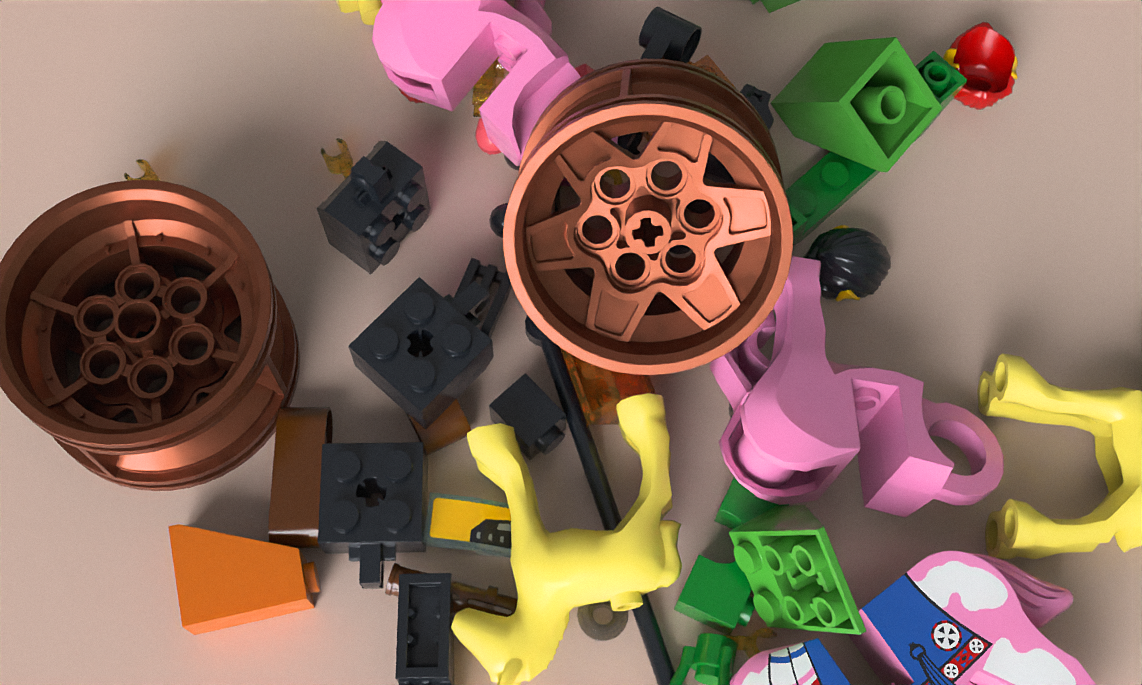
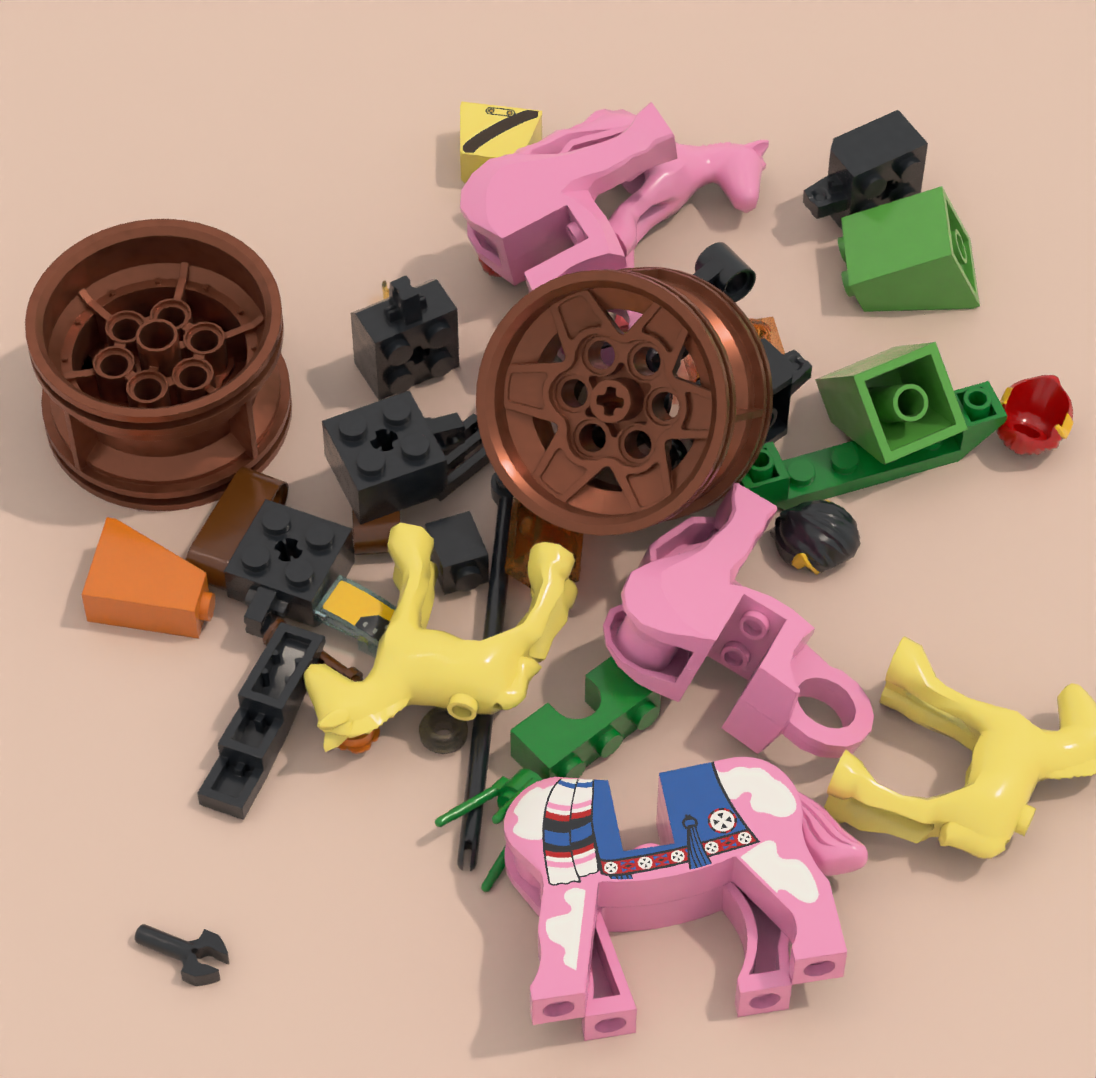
camera: 25 degrees right, 15 degrees down
bright green slope [729,505,866,635] -> none

